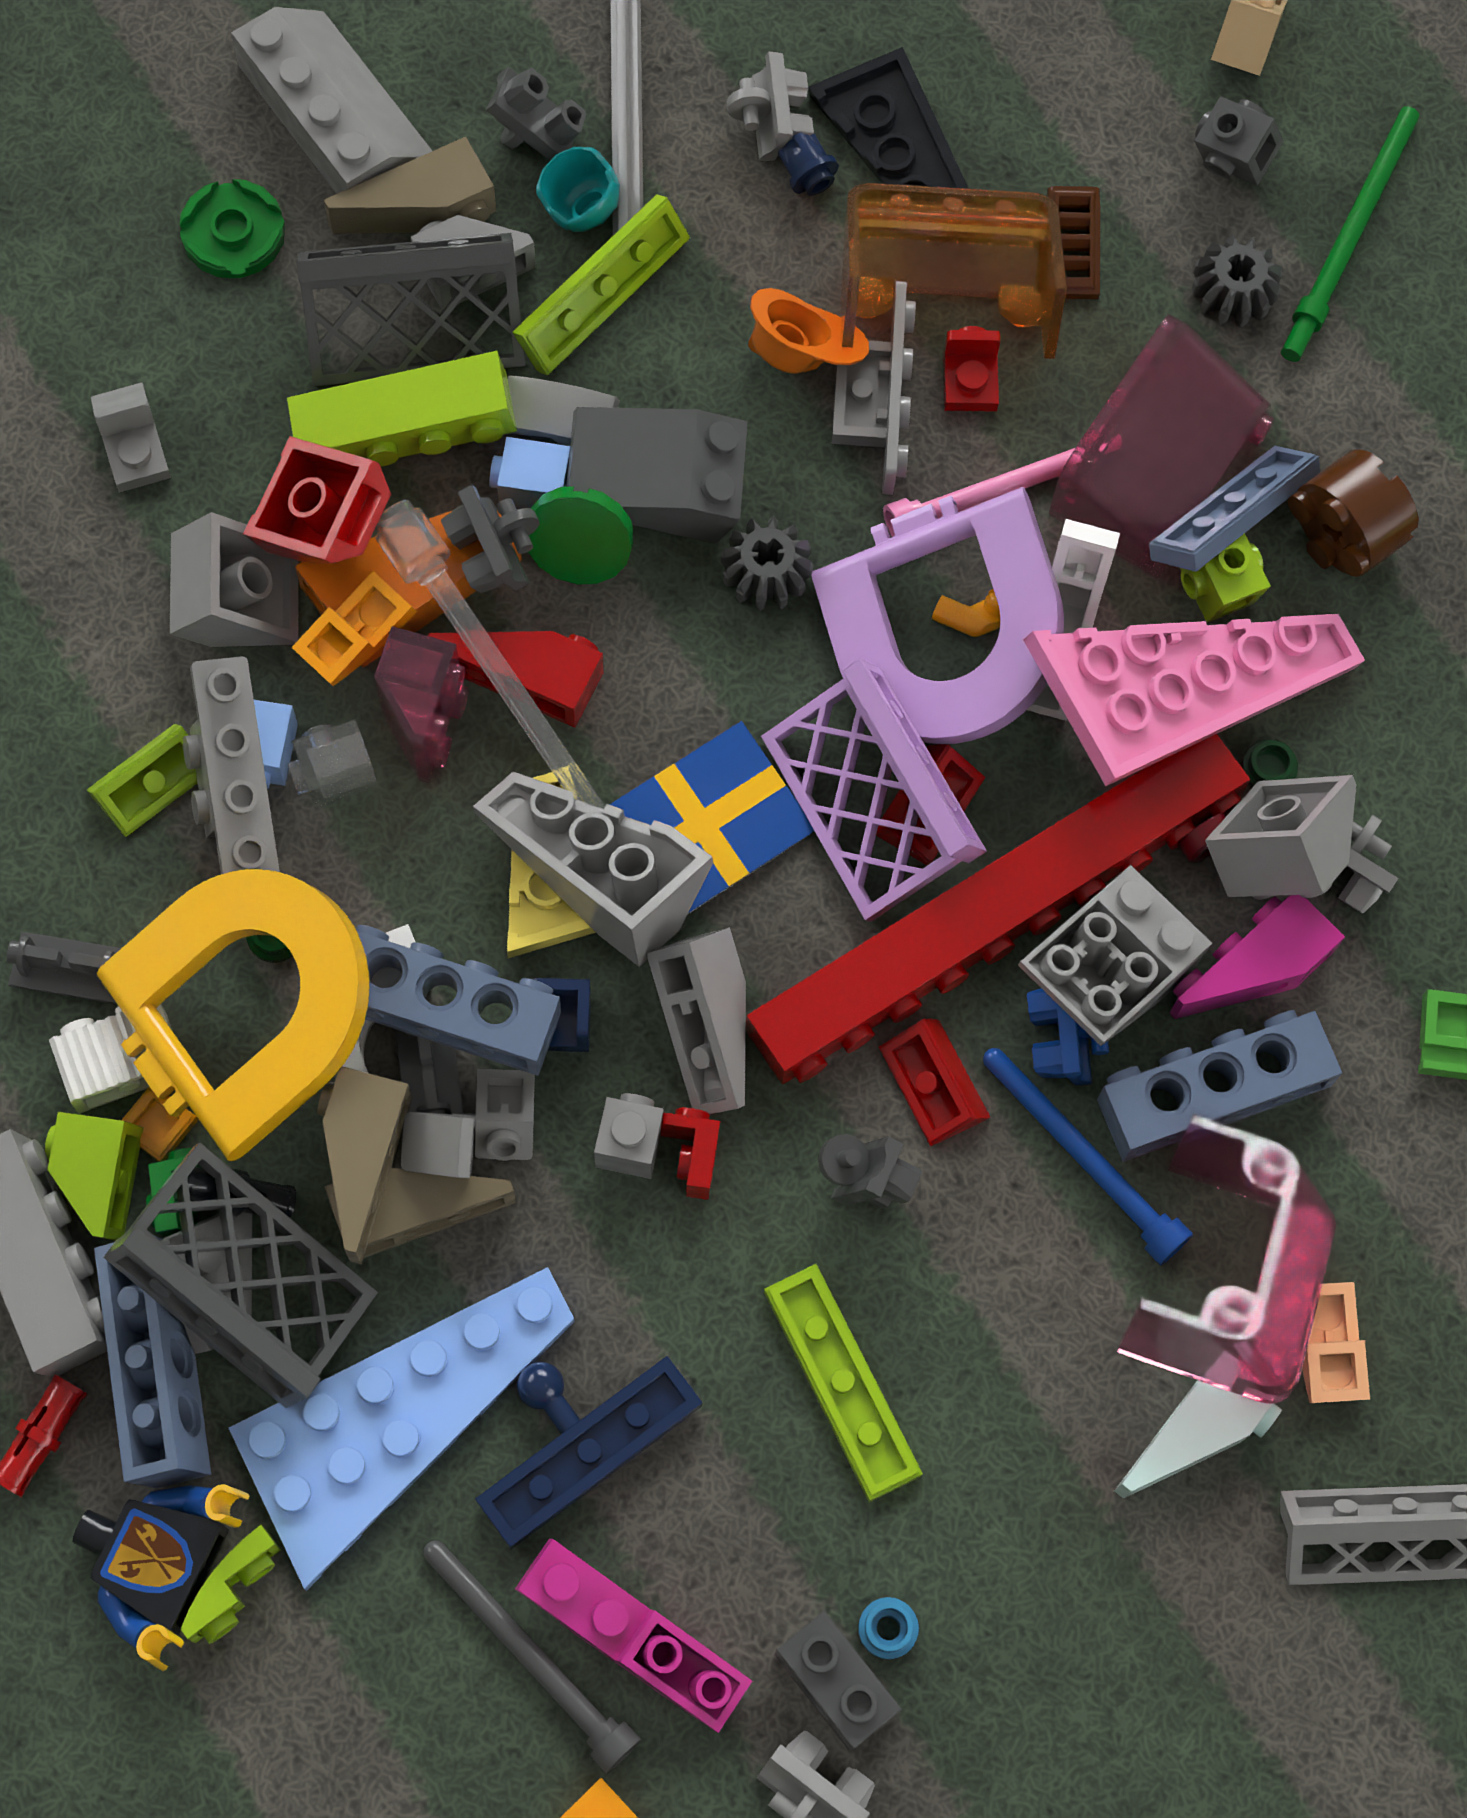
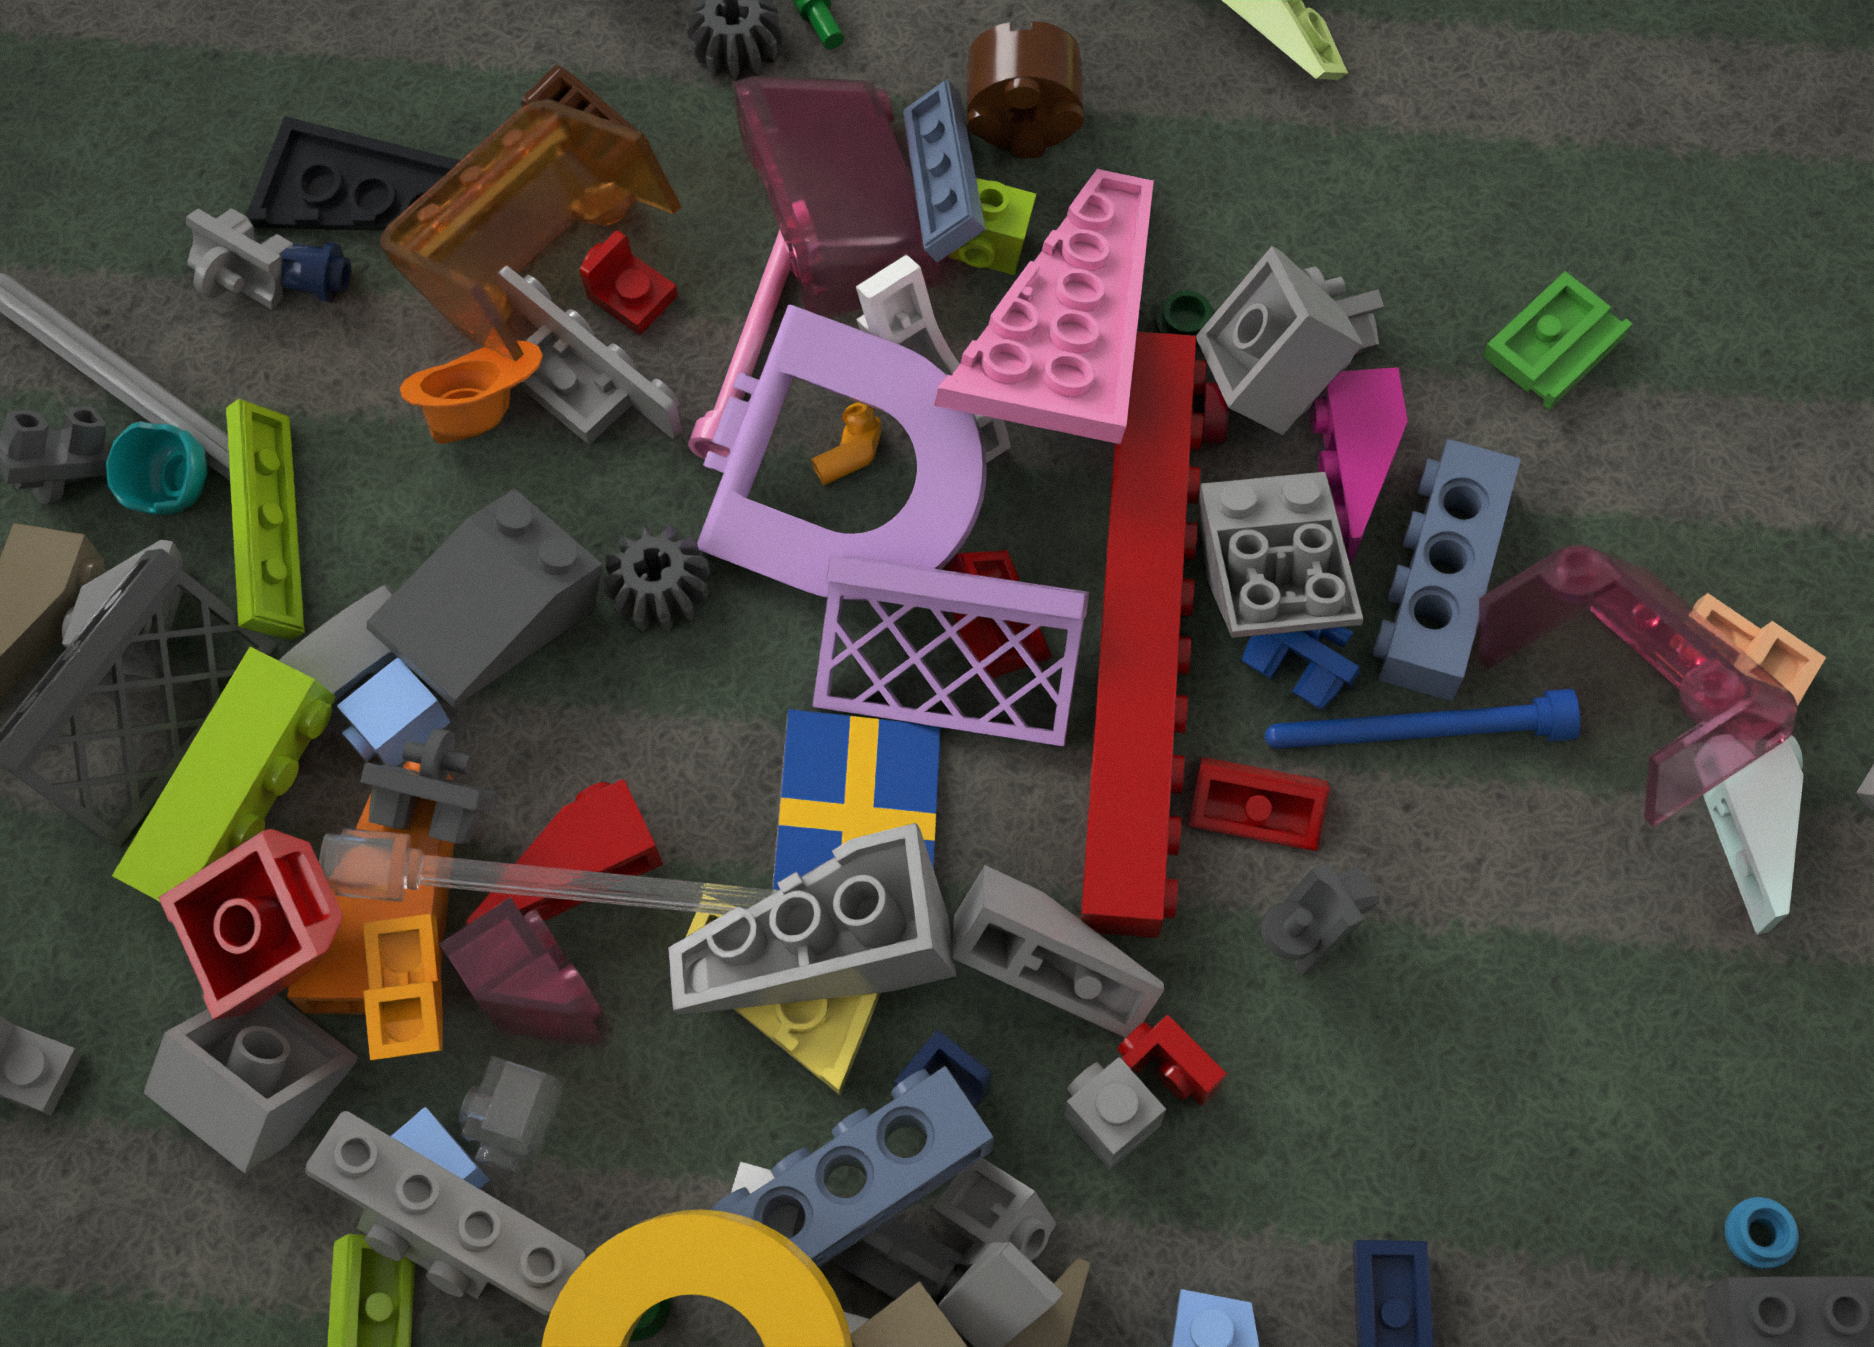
camera: 45 degrees left, 5 degrees down
green tile [528,486,633,585] -> none
lime tile [764,1264,923,1502] -> none

